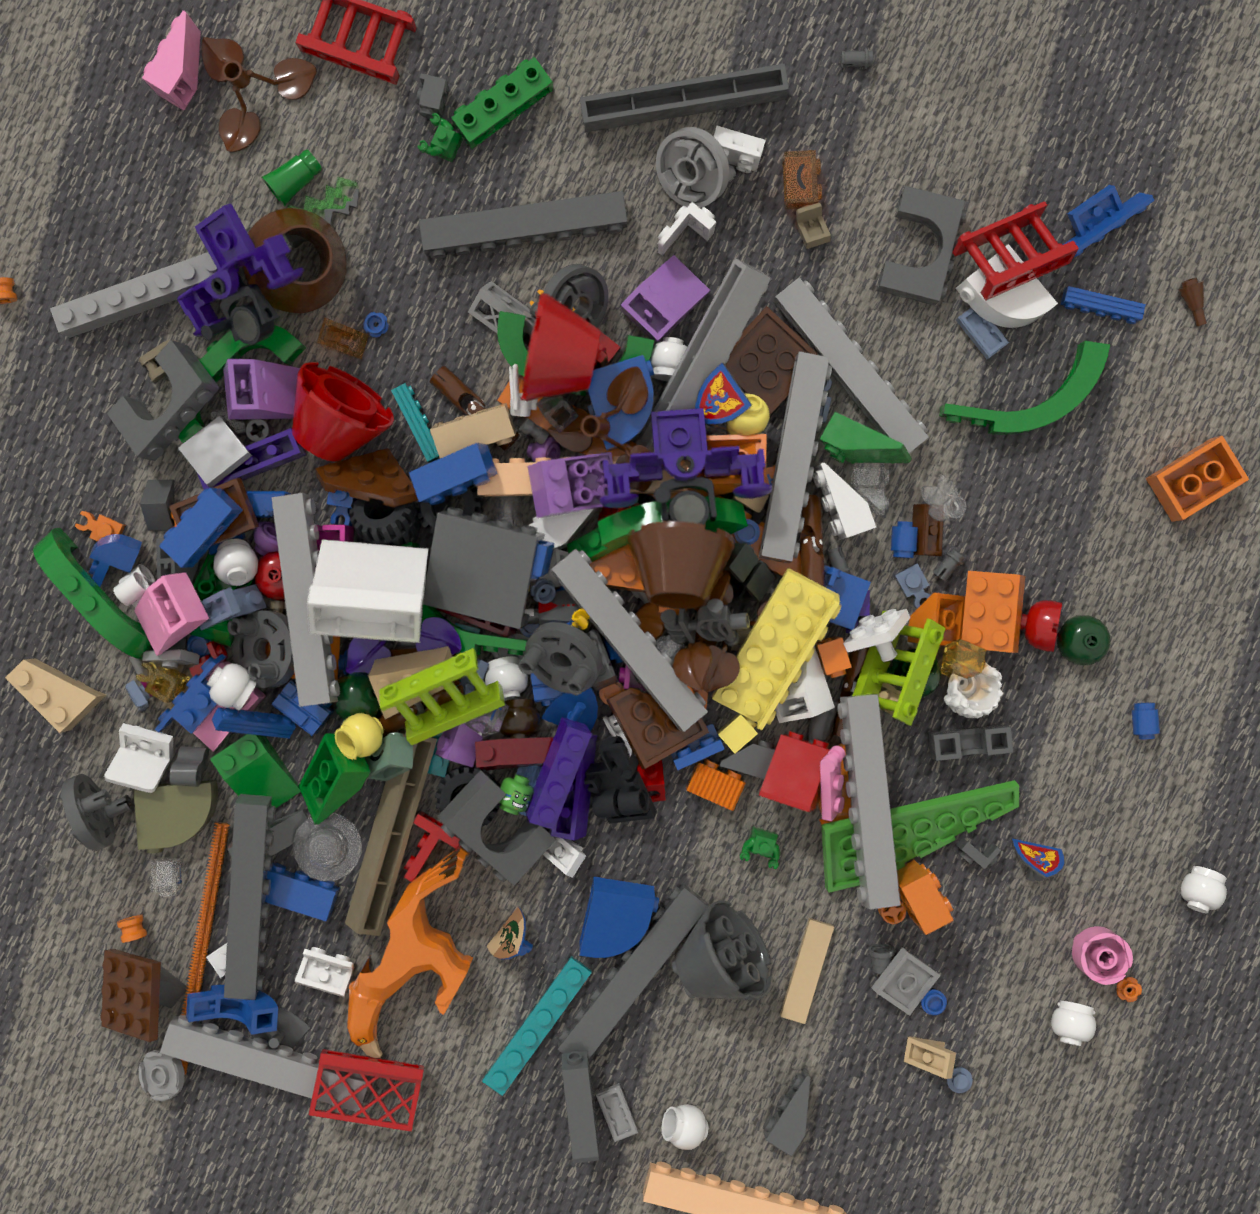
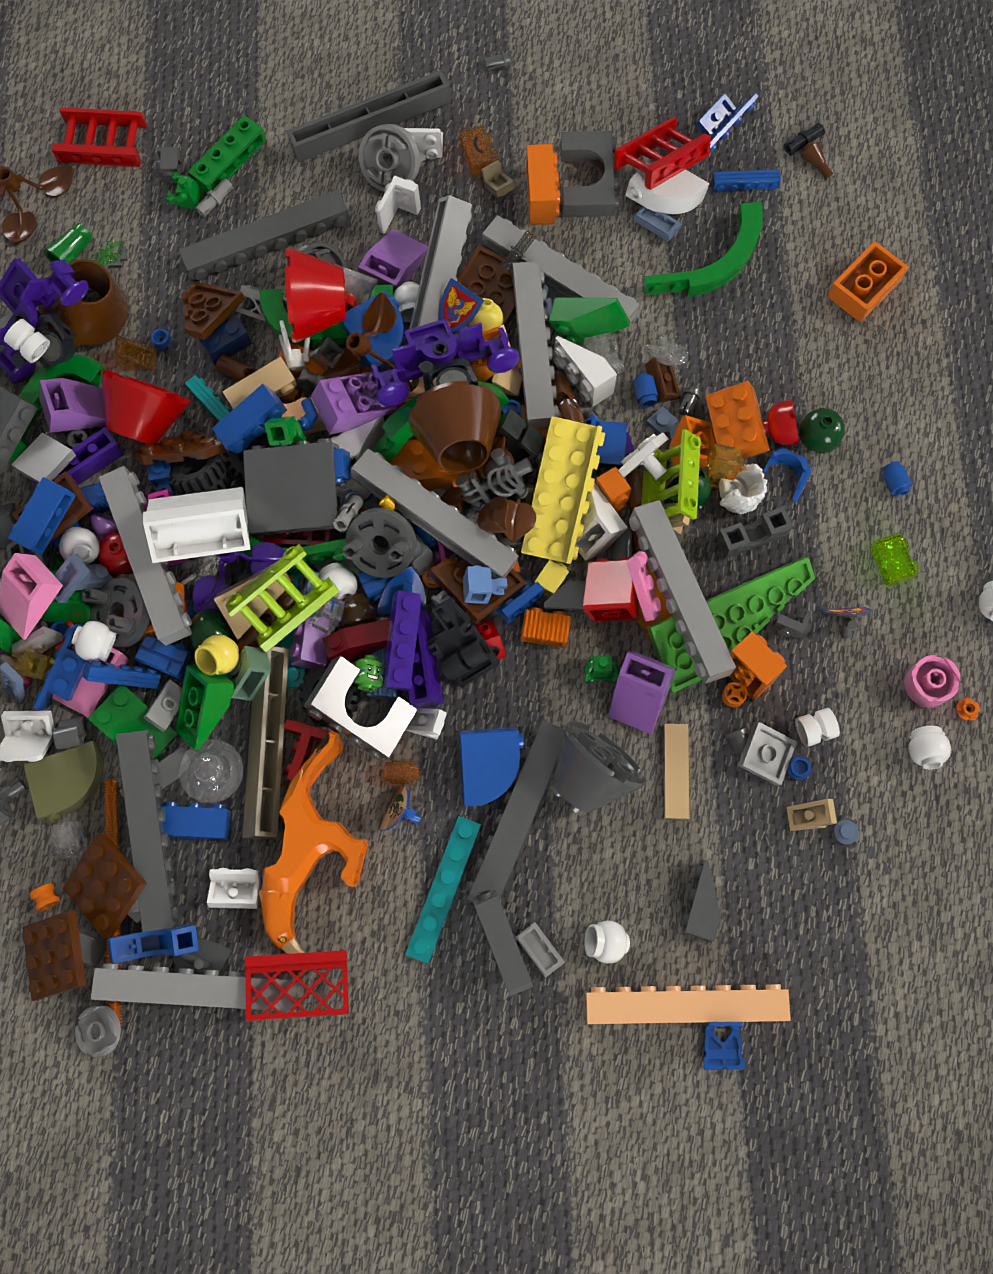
camera: 15 degrees left, 15 degrees down
none -> white wheel [4,319,50,363]
none -> reddish brown plate [63,833,147,940]
none -> light grey plate [143,680,182,732]
none -> reddish brown plate [181,282,245,340]
none -> light grey pin [195,178,234,218]
none -> dark blue brick [198,316,252,366]
none -> green piece [264,416,307,446]
none -> blue arm [298,398,318,431]
none -> clear slope [327,261,378,303]
none -> light grey pin [333,495,363,531]
none -> clear orange brick [384,760,420,785]
none -> medium blue brick [463,565,507,604]
none -> clear smoke axle [500,231,535,273]
none -> orange brick [526,144,560,225]
none -> medium lavender slope [608,651,677,735]
none -> blue helmet [762,448,812,502]
none -> black pin [784,122,825,156]
none -> white wheel [795,708,840,747]
none -> clear neon green brick [870,533,919,588]

